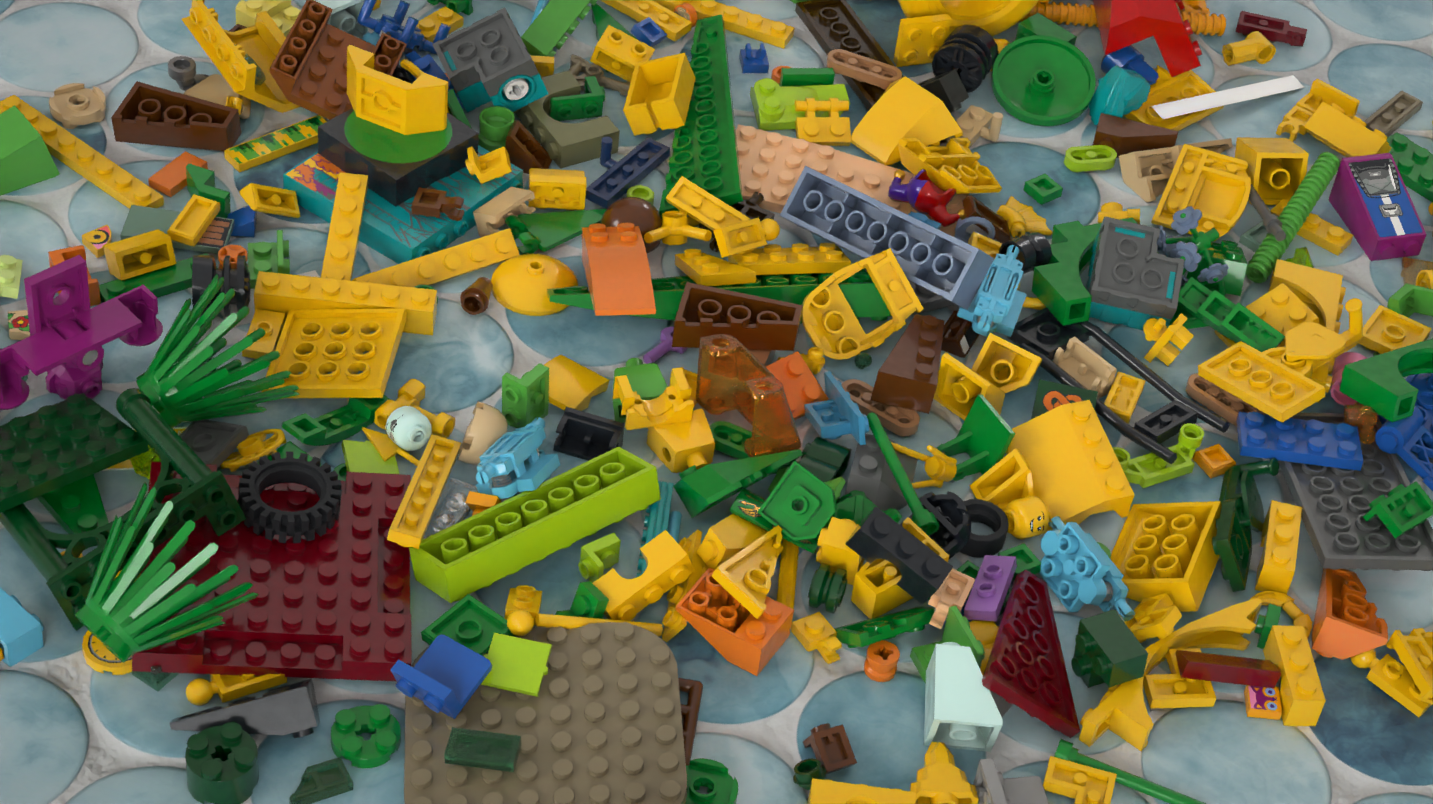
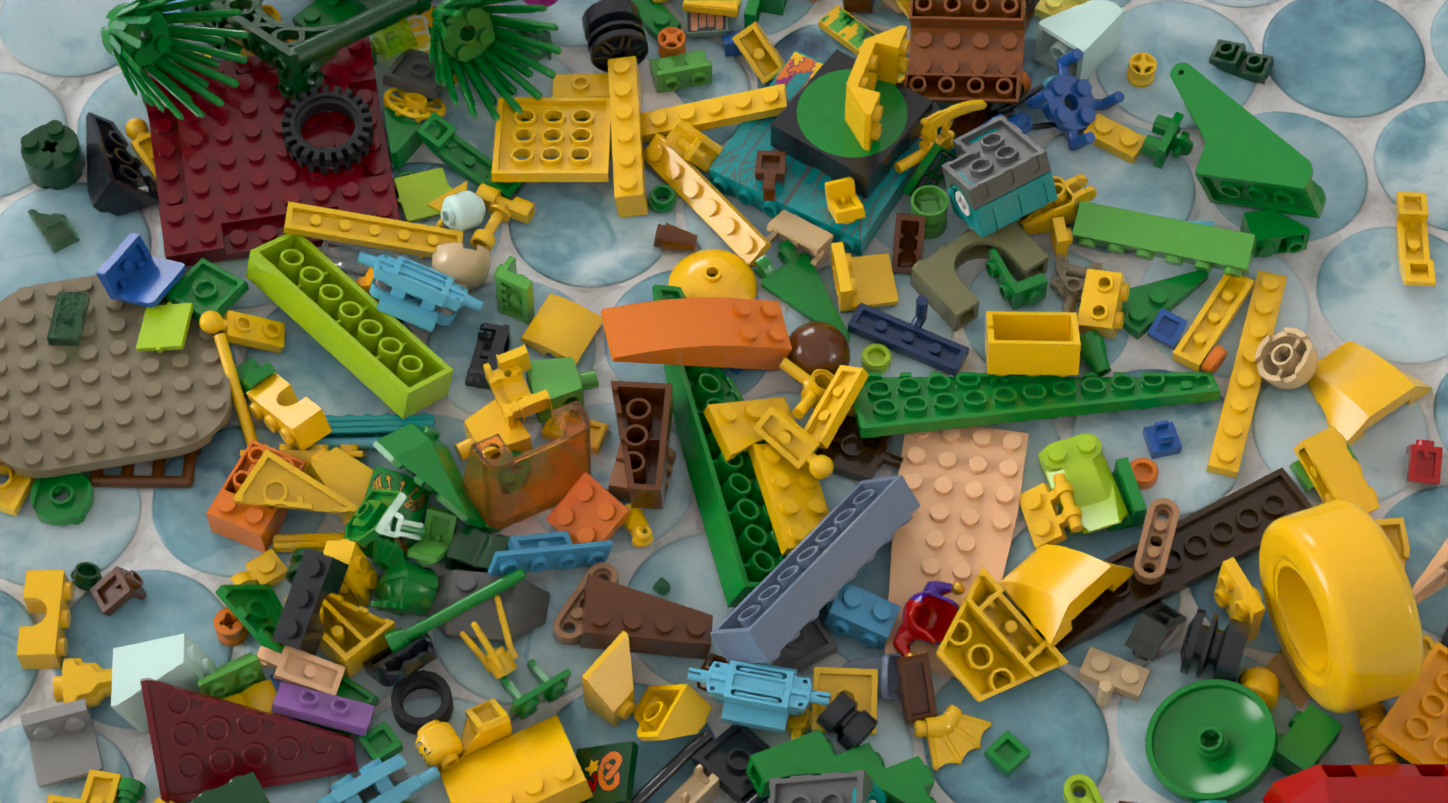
camera: 90 degrees right, 15 degrees up
green plate [331,704,401,768] -> none
lime bracket [578,532,621,583] -> none
yellow slope [801,248,924,360] -> none
none -> yellow hips [663,118,723,172]

